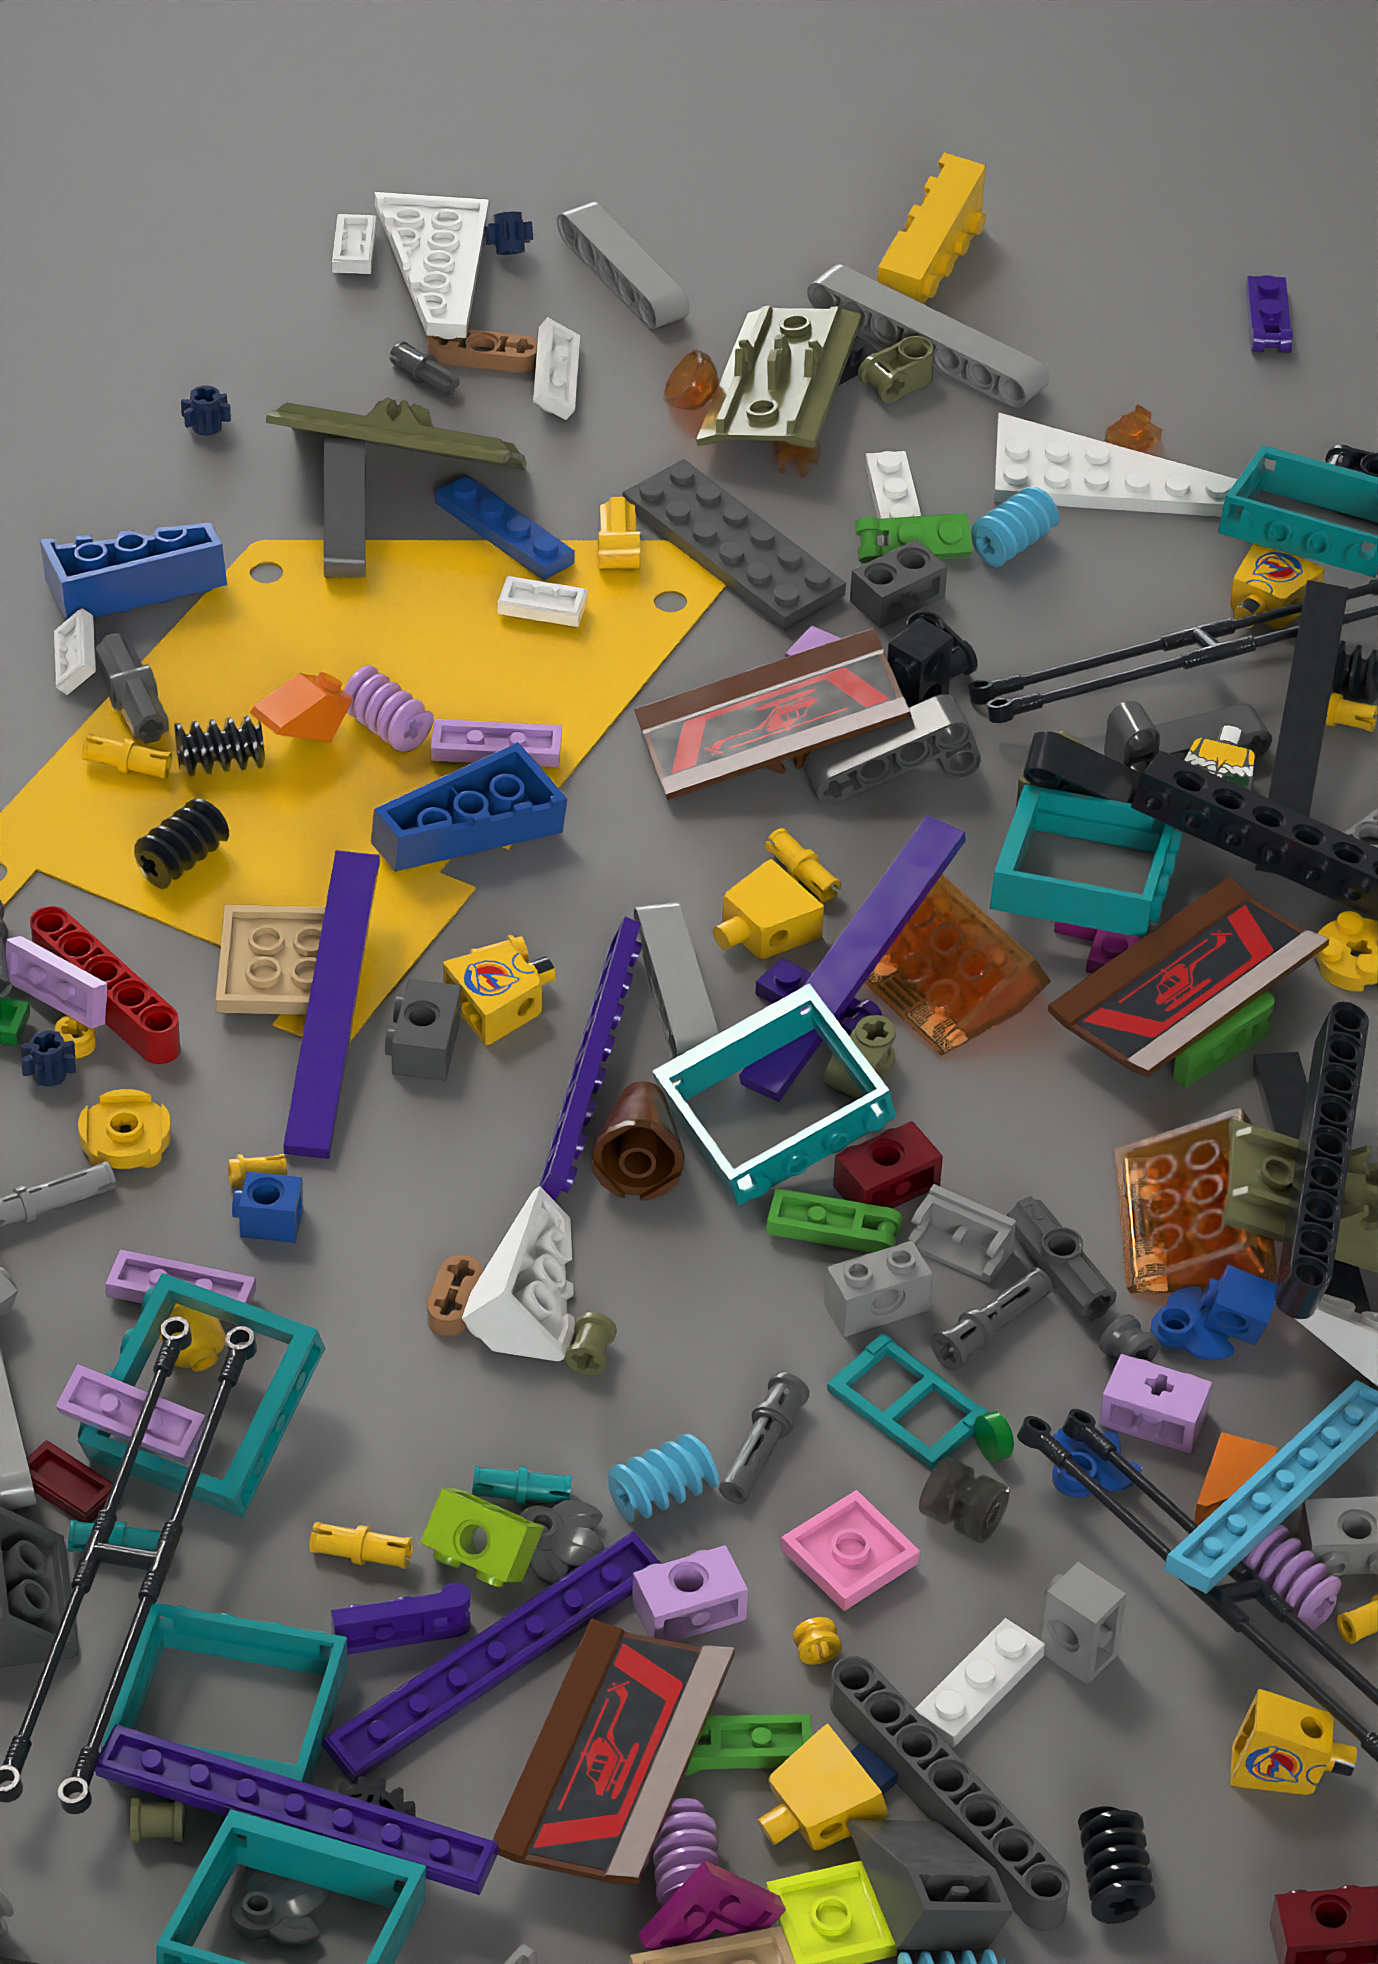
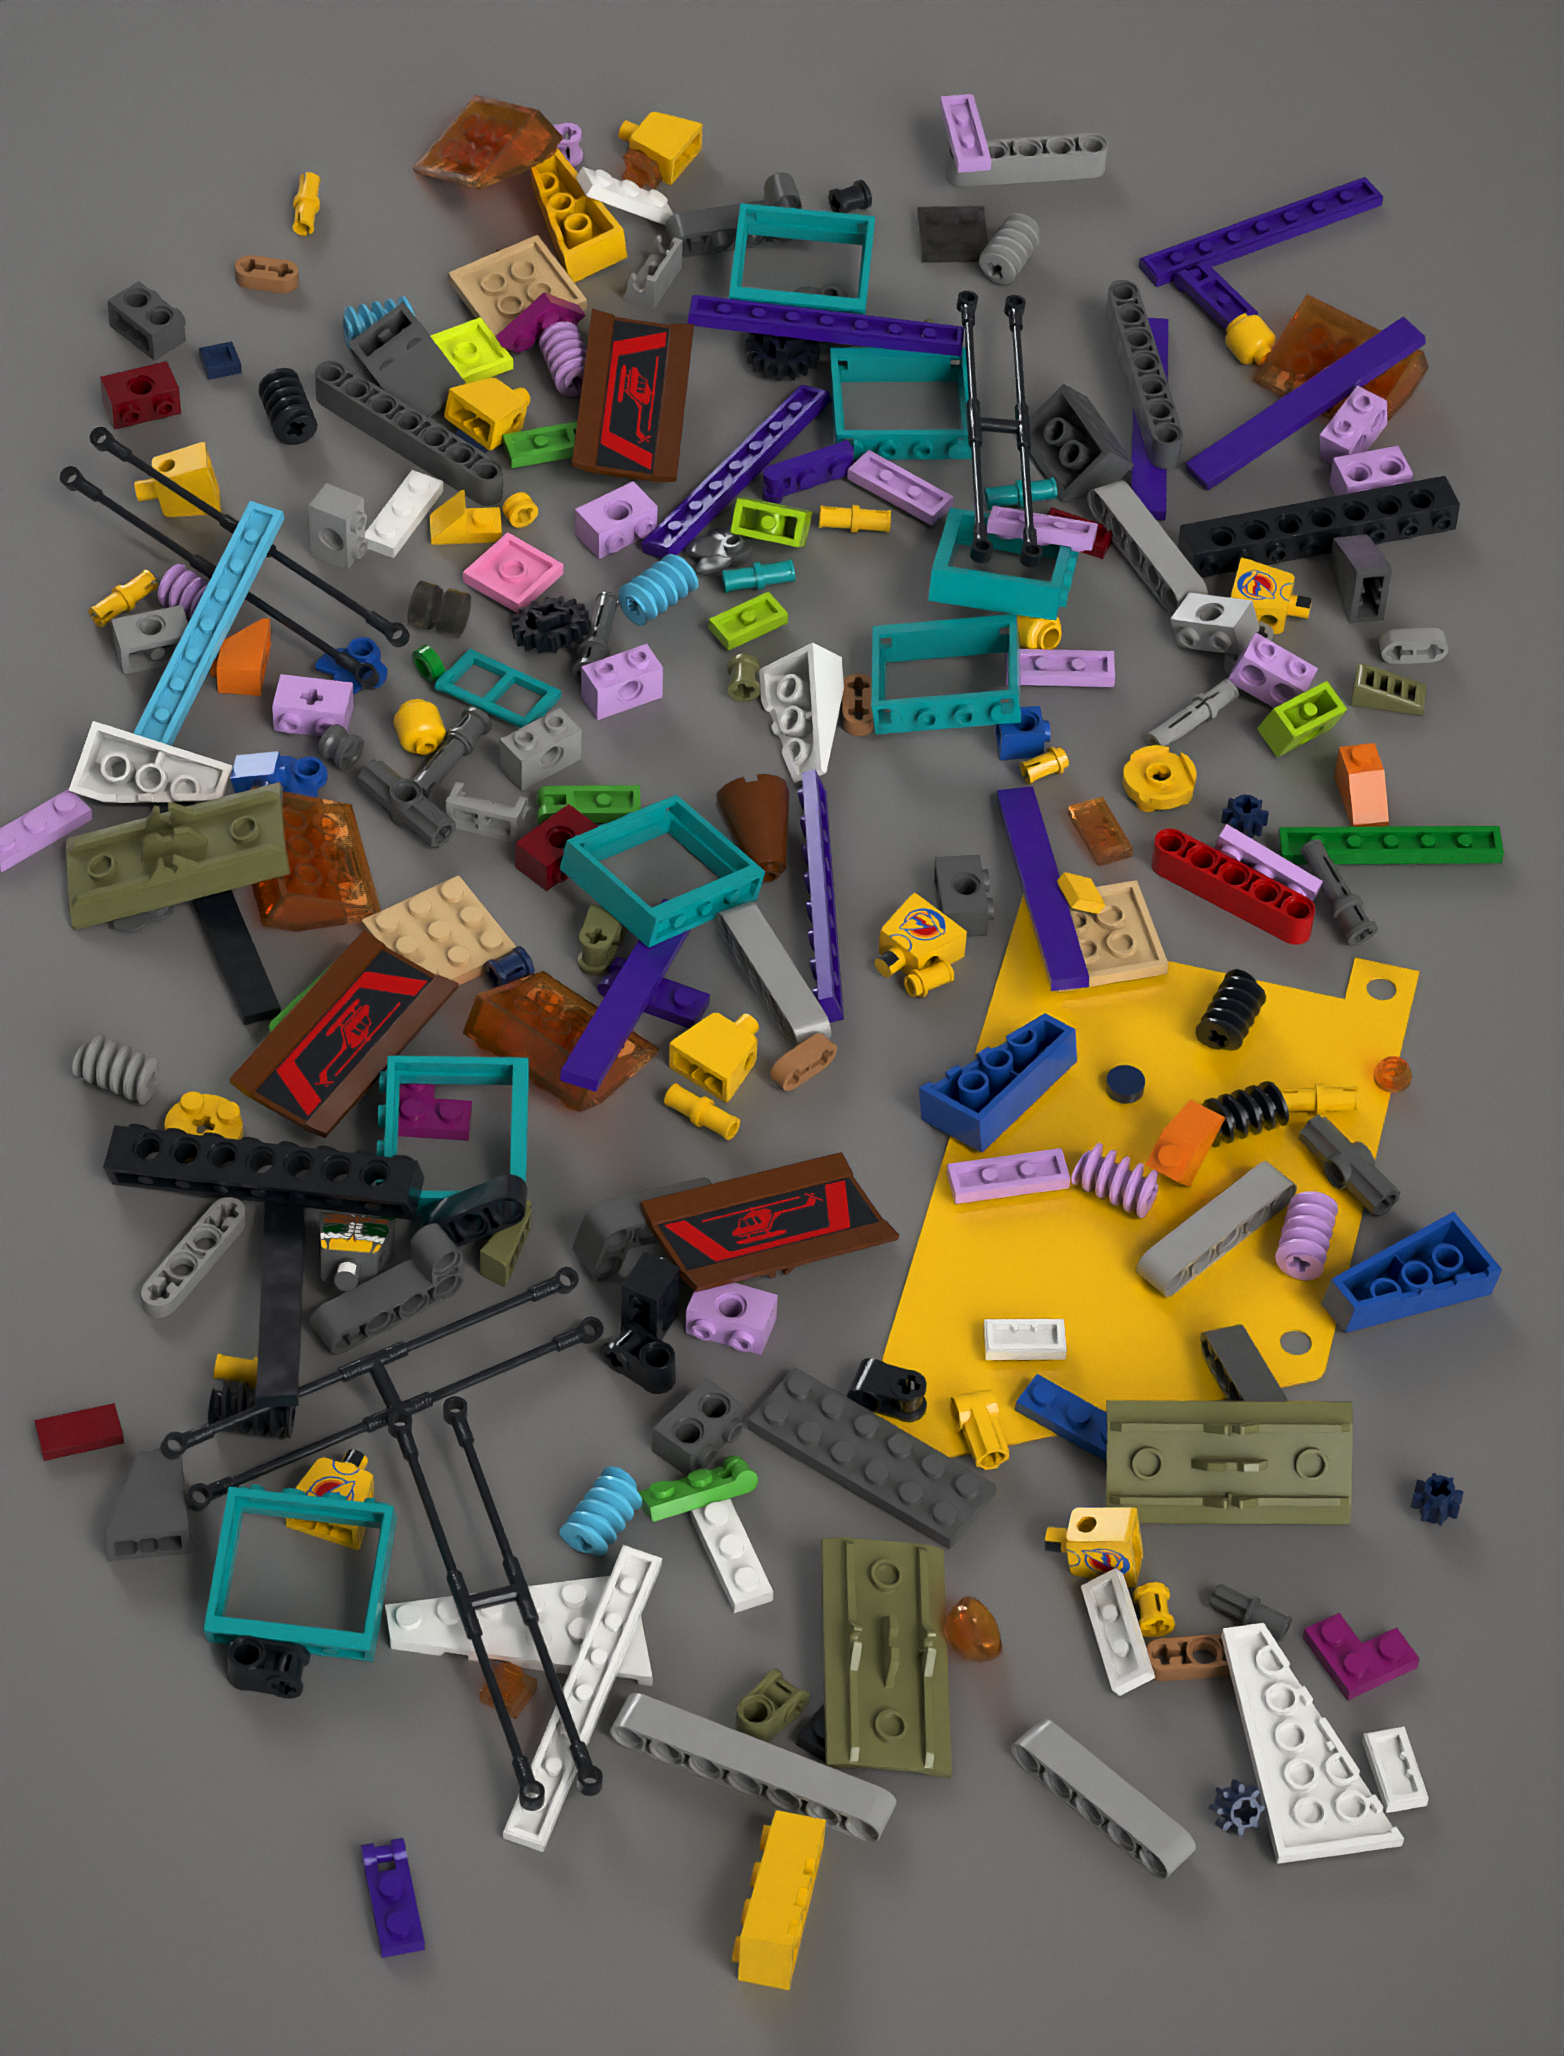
camera: 165 degrees right, 5 degrees up
white plate [54,608,96,695] -> none
black beam [1275,1001,1369,1319] -> none
none -> tan plate [362,875,516,985]
none -> black bar [388,1396,603,1811]
none -> yellow head [393,699,446,755]
none -> yellow slope [430,490,502,545]
none -> dark blue bush [484,946,535,992]
none -> white tile [503,1545,662,1852]
none -> black gear [511,596,591,654]
none -> lavender brick [581,644,663,720]
none -> lime plate [708,591,788,651]
none -> medium nougat beam [770,1033,837,1091]
none -> lavender plate [847,450,953,526]
none -> black piece [847,1358,927,1423]
none -> teal window [871,614,1021,735]
none -> yellow torso [1045,1508,1144,1588]
none -> yellow tile [1057,872,1106,914]
none -> clear orange plate [1068,796,1133,867]
none -> dark blue tile [1106,1065,1145,1104]
none -> yellow bush [1132,1582,1175,1638]
none -> light grey beam [1136,1161,1297,1297]
none -> lavender piece [1275,1191,1338,1281]
none -> magenta plate [1303,1613,1420,1701]
none -> clear orange plate [1373,1056,1412,1093]

